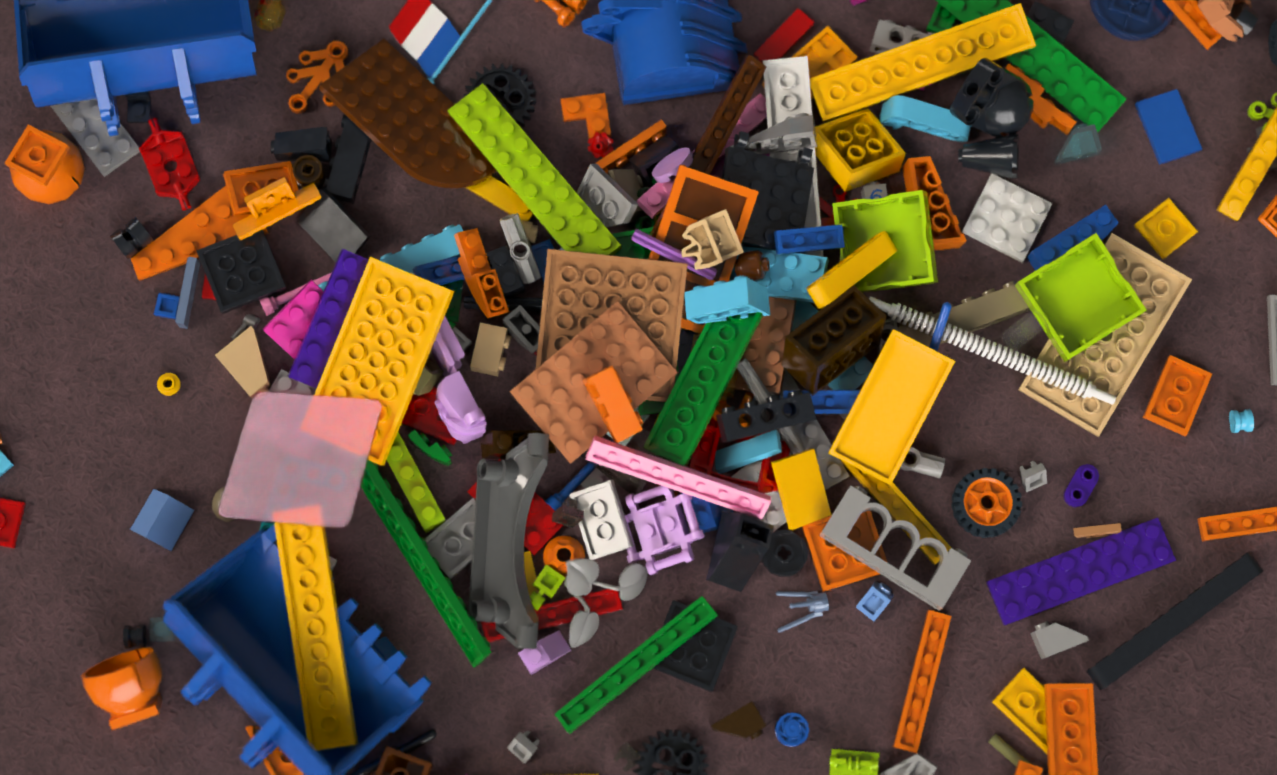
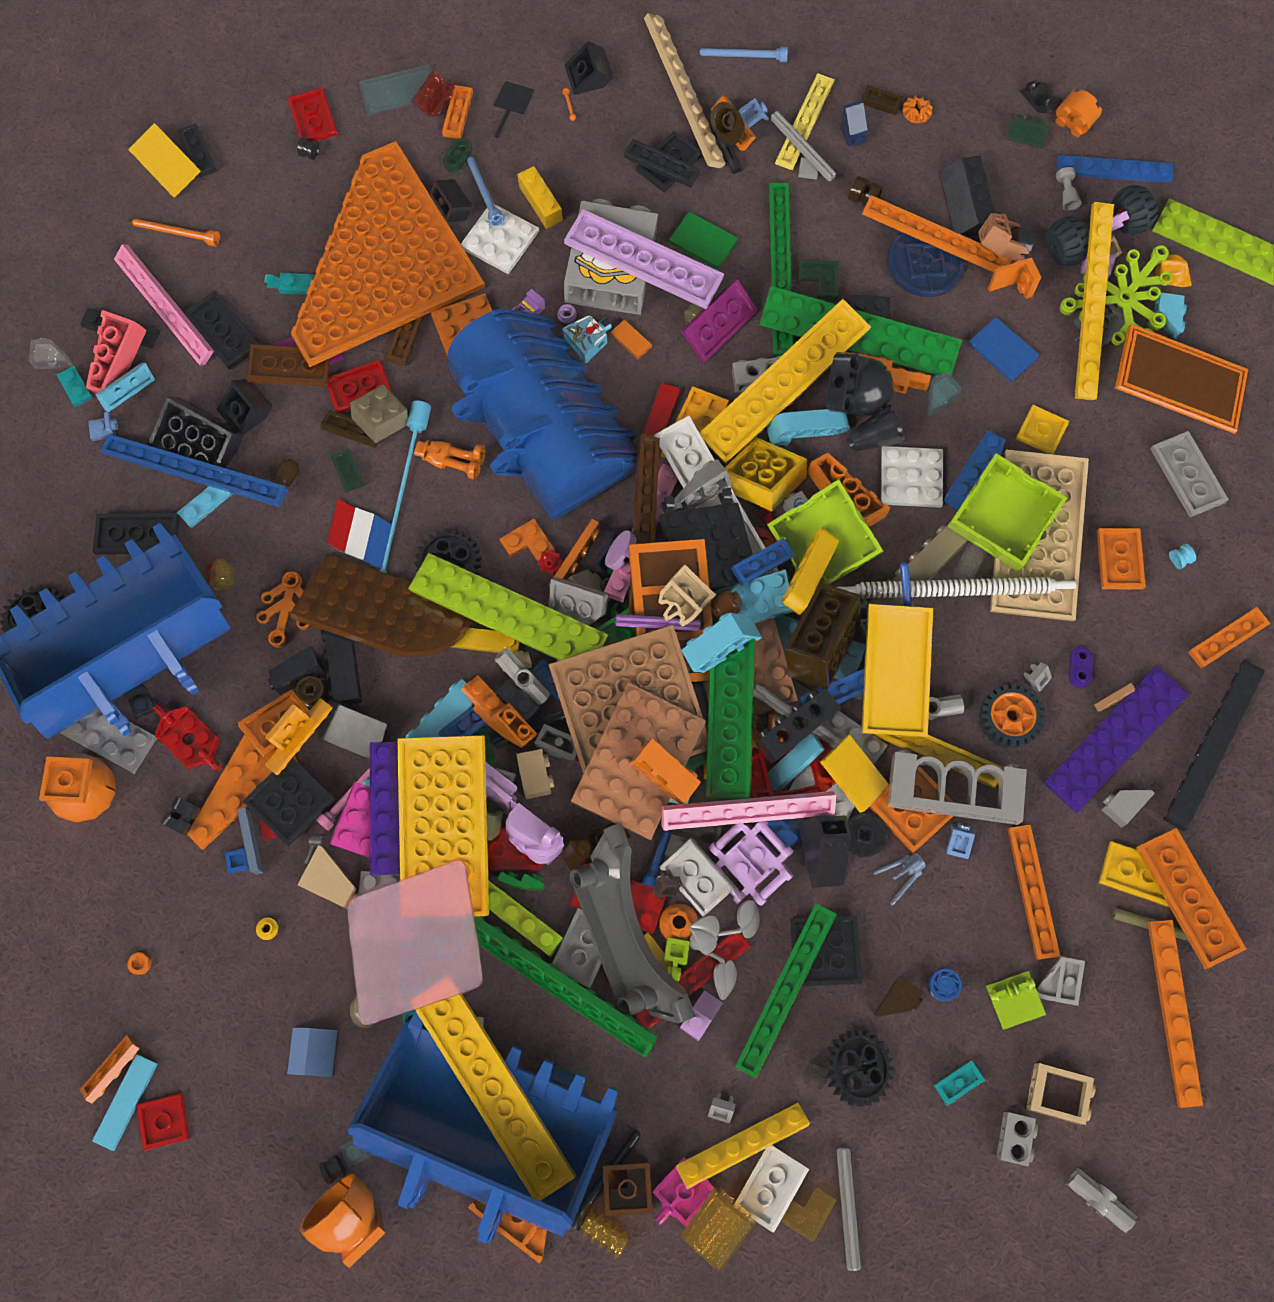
camera: 15 degrees left, 5 degrees down
none -> orange tile [127,952,151,975]
none -> orange bracket [988,257,1041,299]

